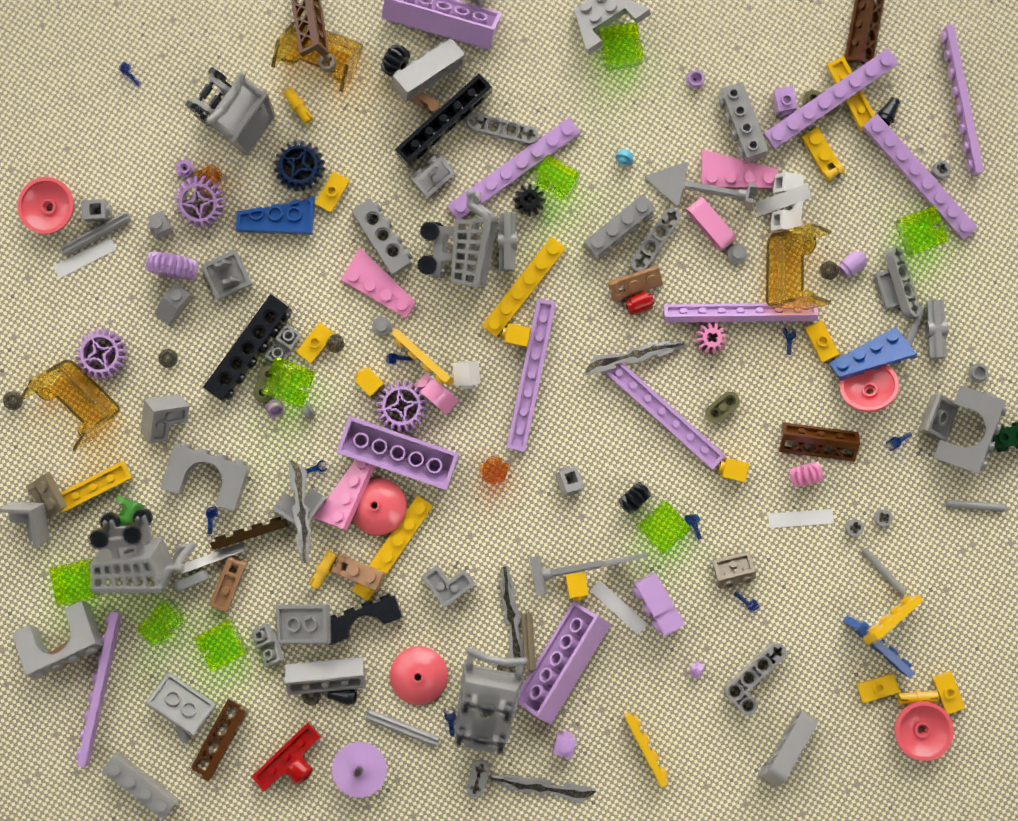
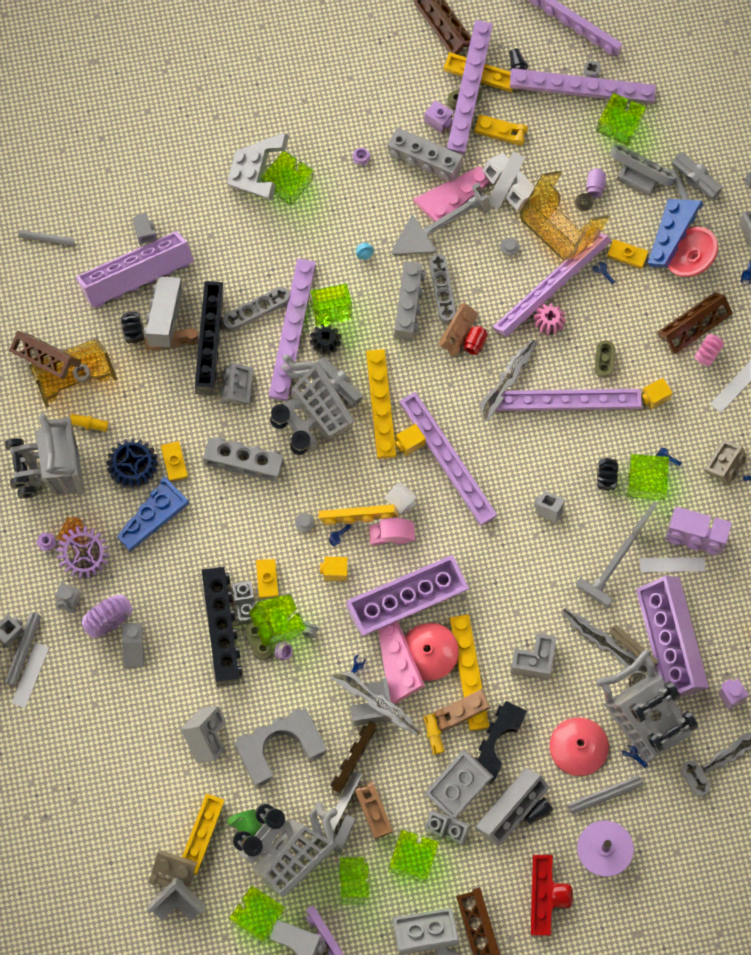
camera: 45 degrees left, 15 degrees down
clear smoke plate [3,391,23,410] -> none
clear yellow windscreen [20,359,120,452] -> none
lavender gear [75,329,128,380] -> none
clear smoke plate [158,349,178,368] -> none
light grey plate [201,249,253,300] -> none
clear blue hand [206,506,218,534] -> none
clear smoke plate [302,692,321,705] -> none
clear smoke plate [326,334,345,353] -> none
bright pink wing [341,247,416,319] -> none
lavender gear [376,380,428,432] -> none
clear orange brick [479,456,509,485] -> none
yellow brick [565,571,589,601] -> none
bright pink beam [686,197,736,251] -> none

